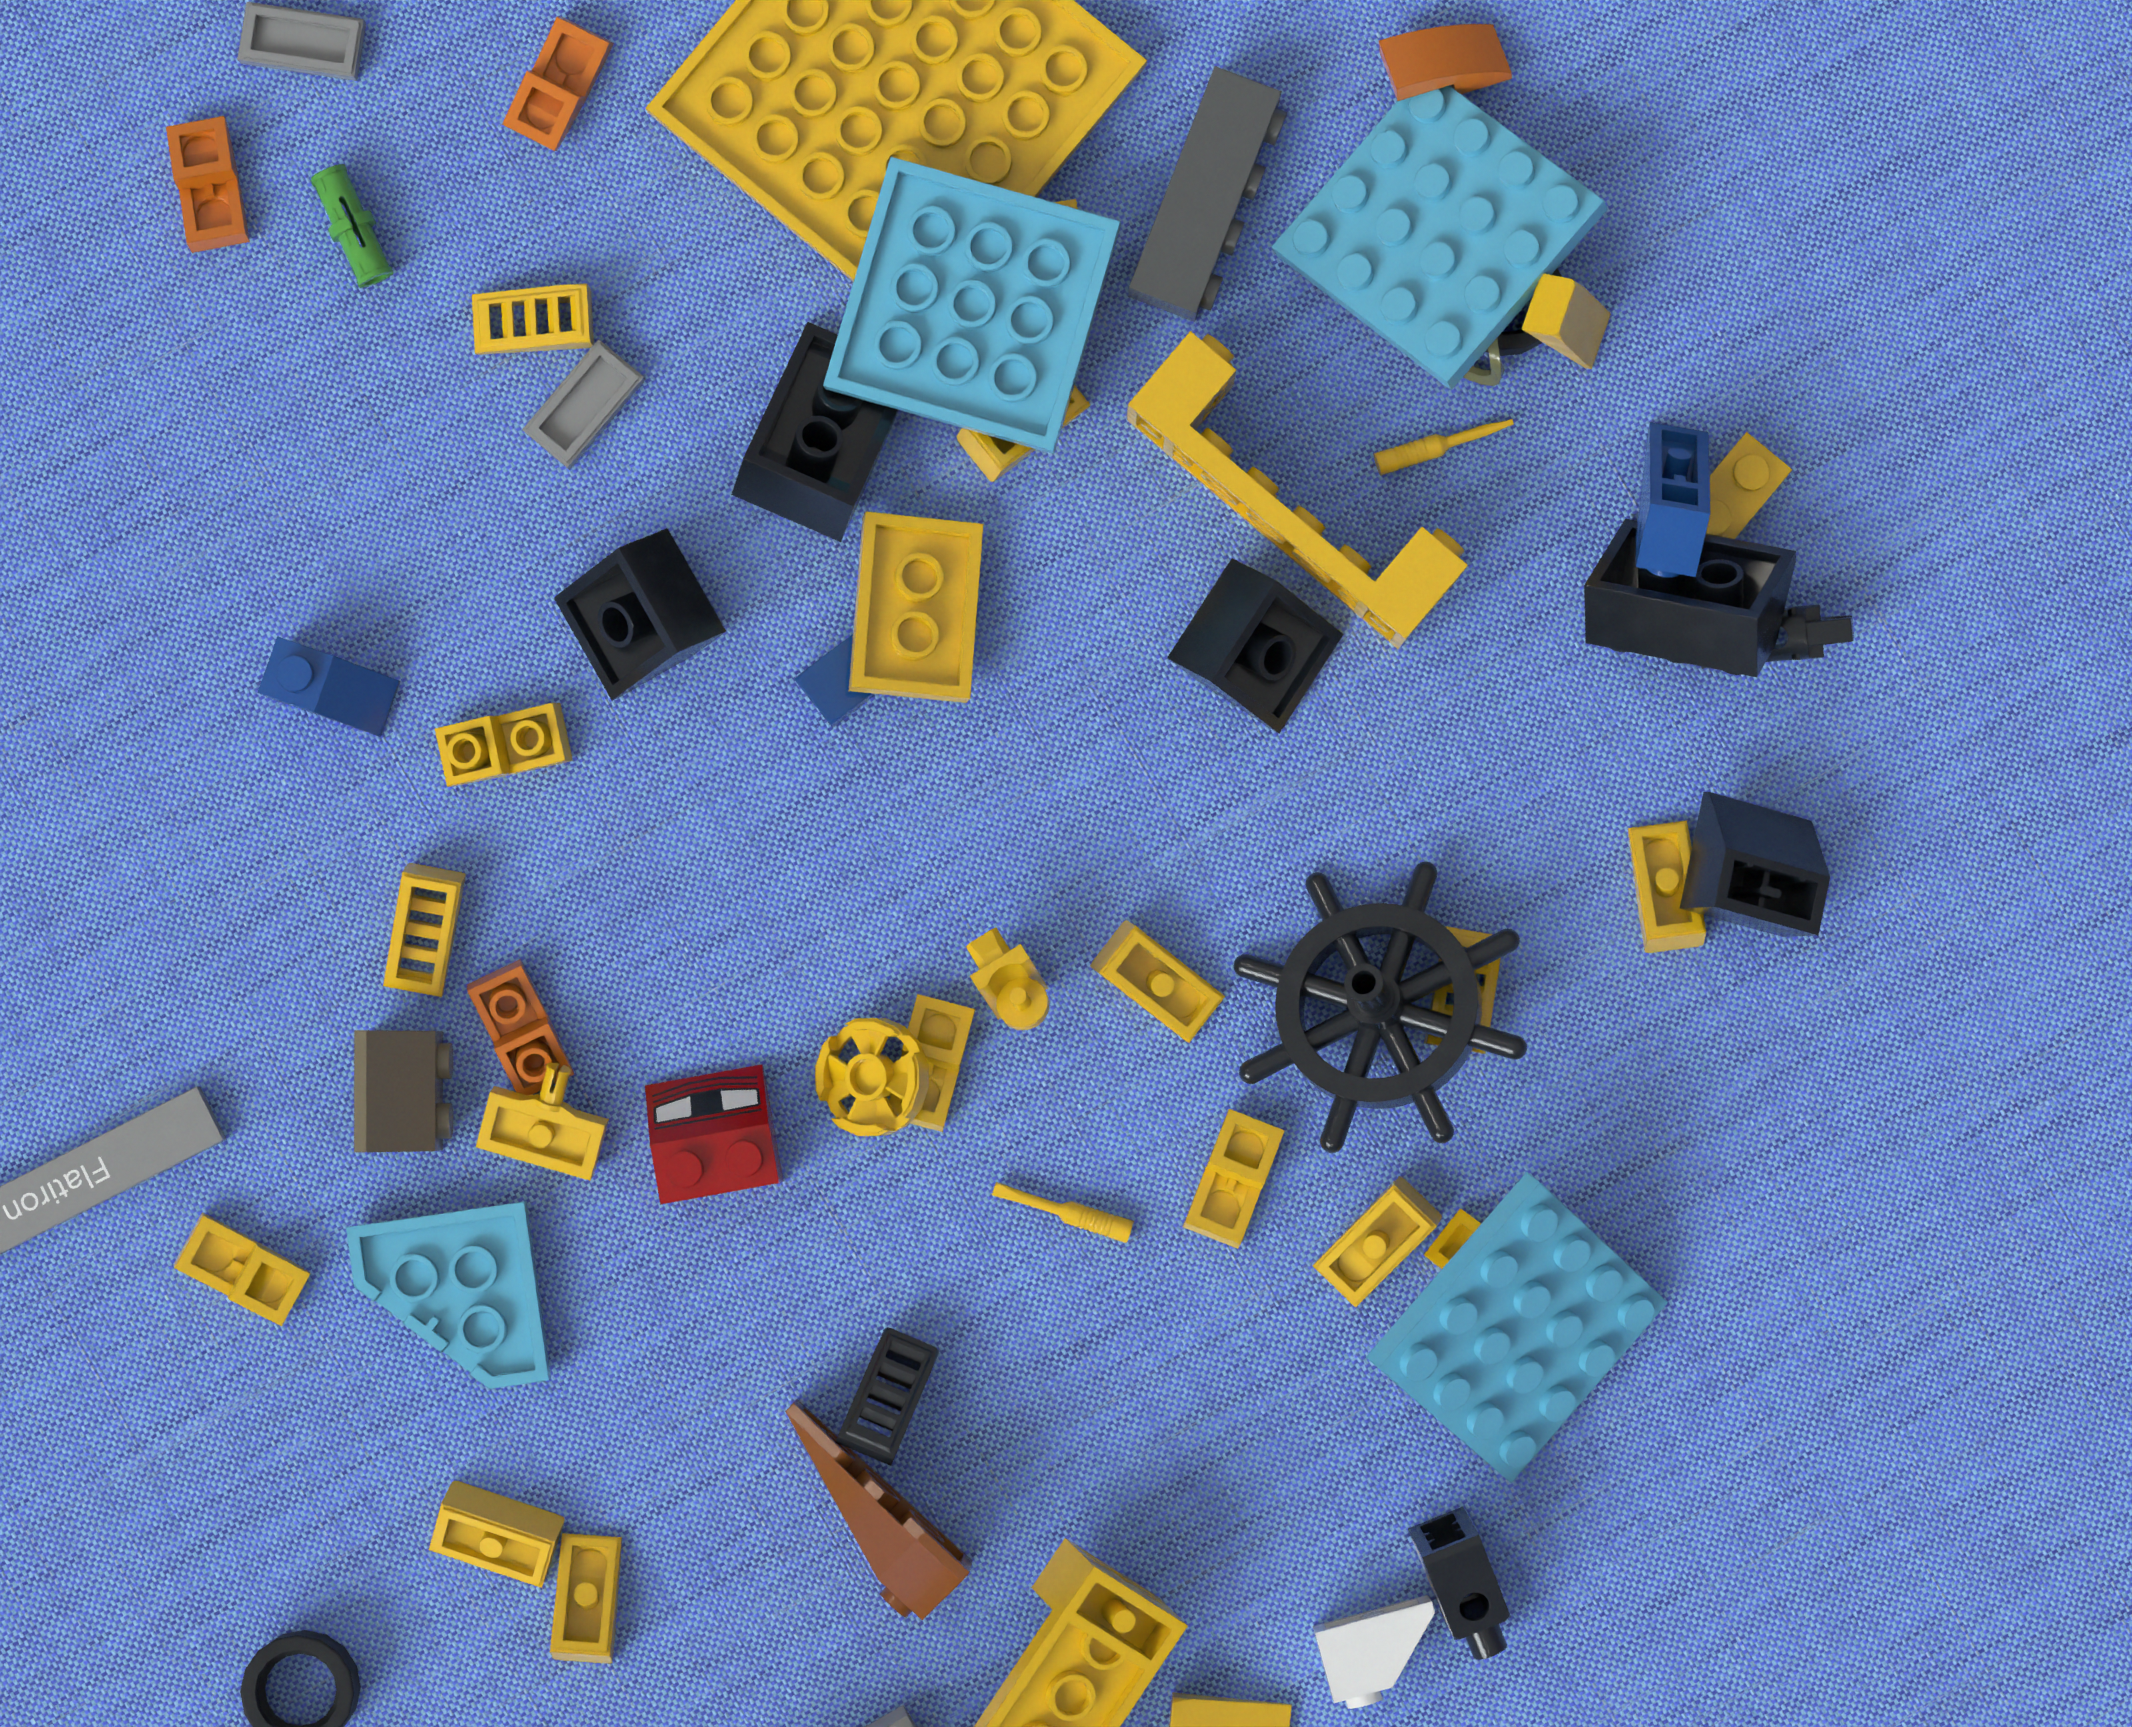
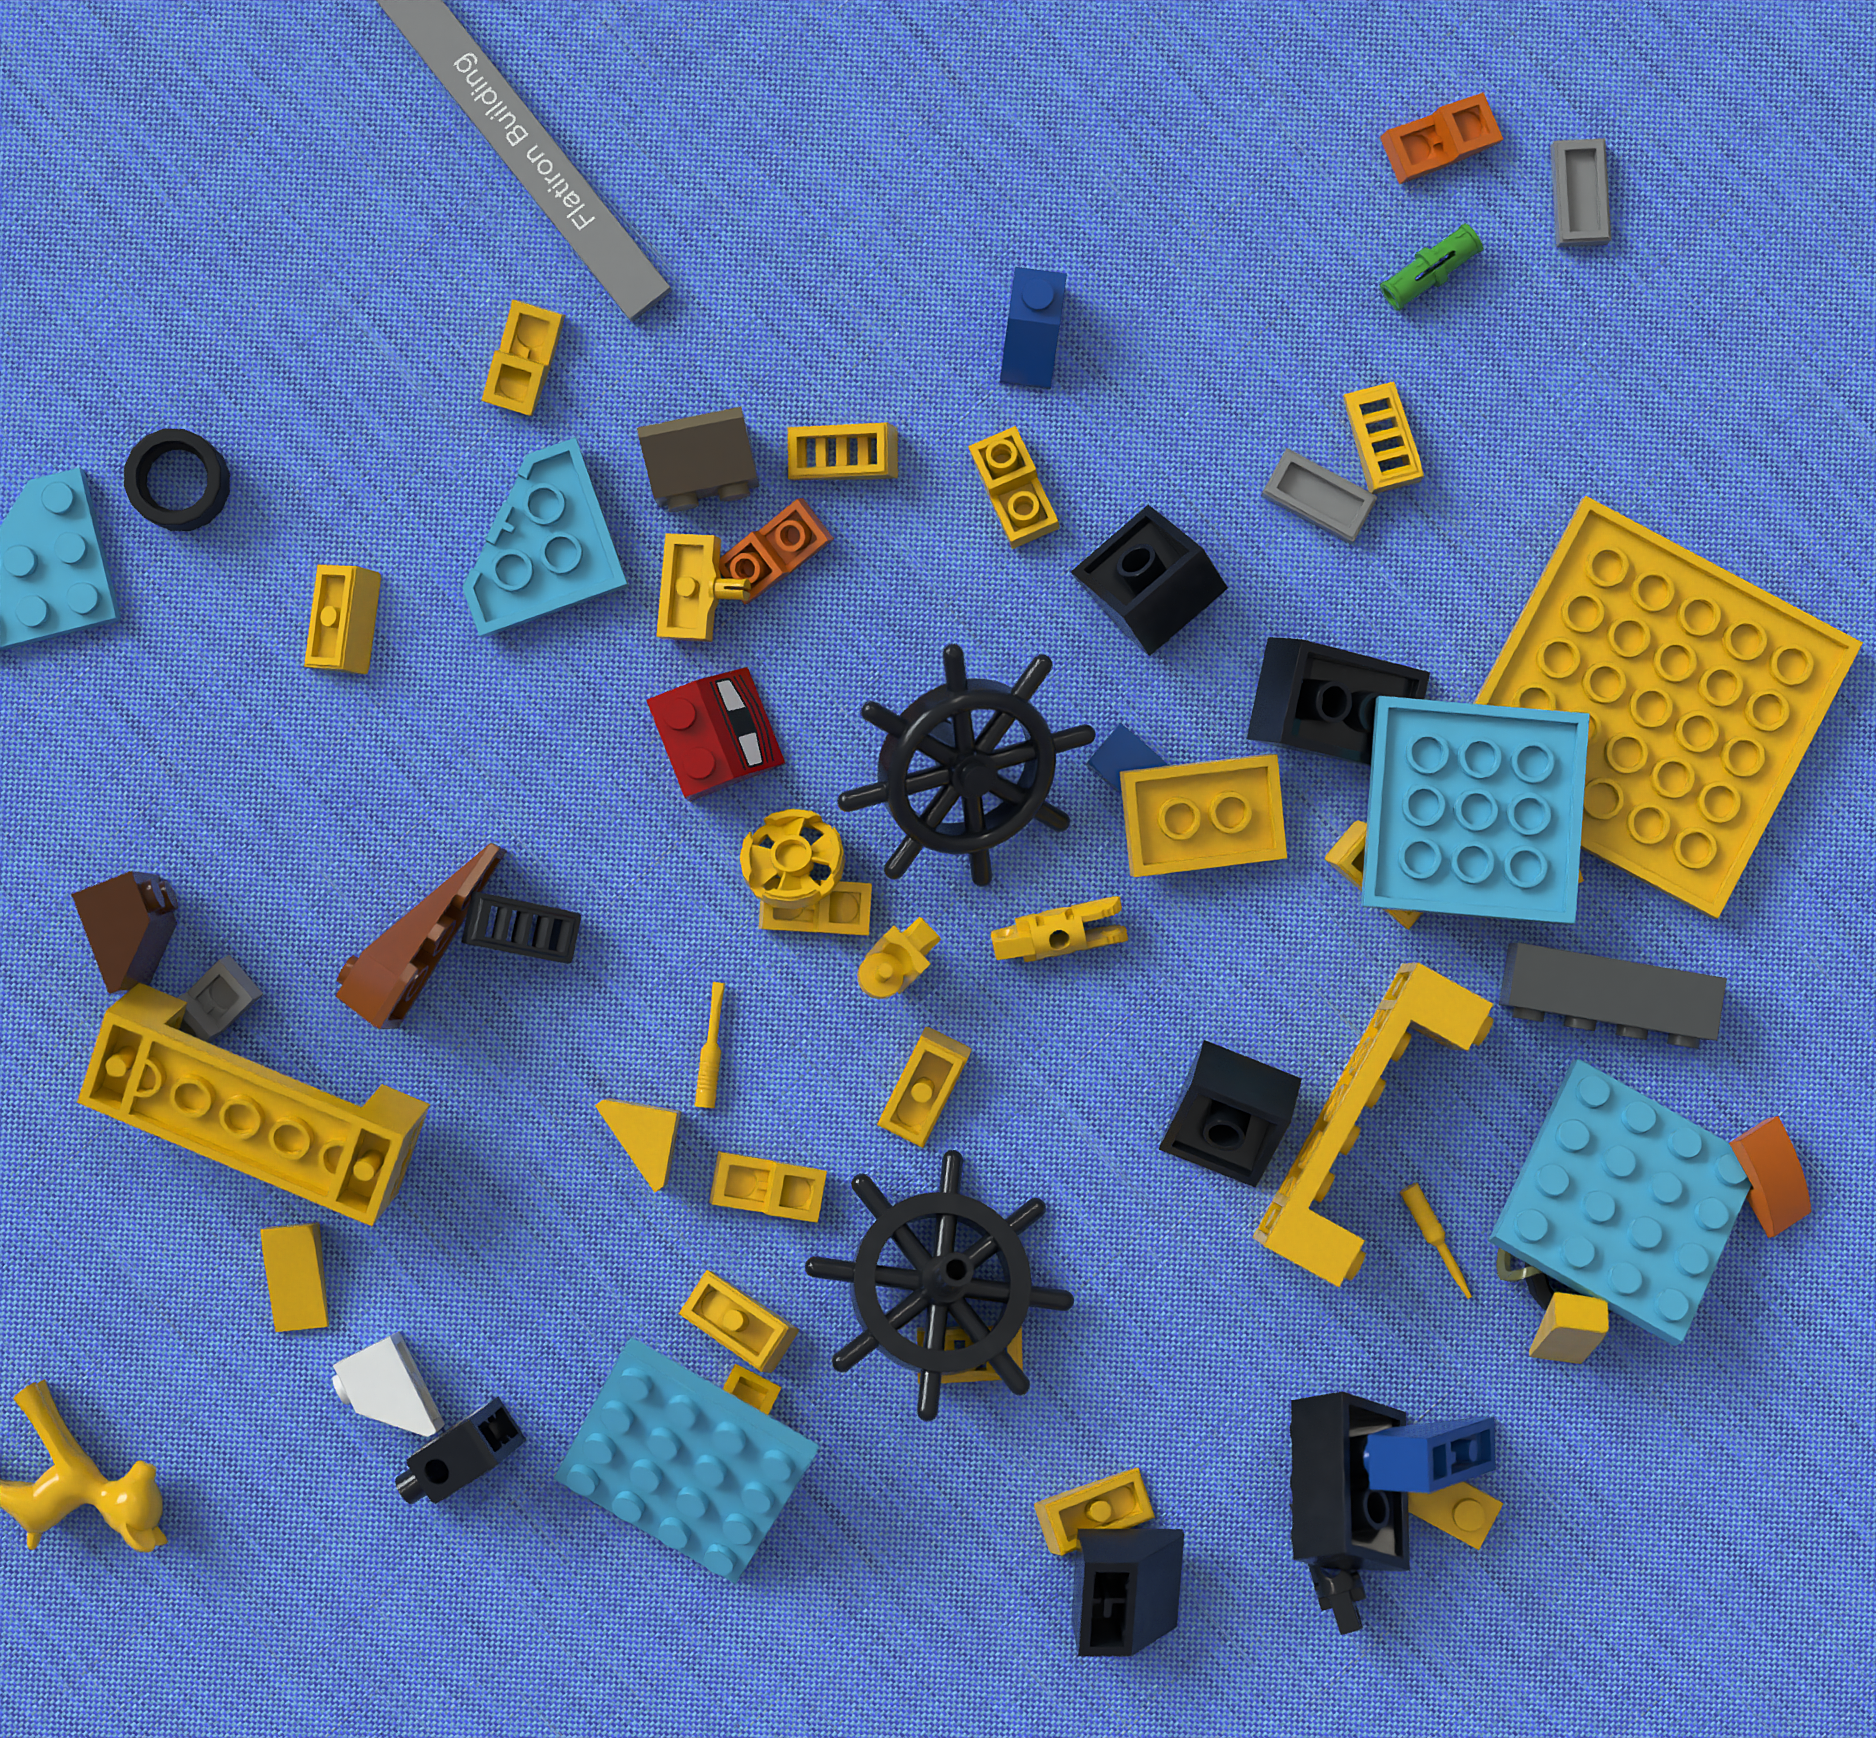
camera: 70 degrees right, 0 degrees up
orange slope [502,16,614,151] -> none
yellow slope [550,1533,622,1664] -> none
none -> yellow slope [595,1098,681,1193]
none -> black piece [837,643,1096,887]
none -> yellow hinge [991,896,1128,962]

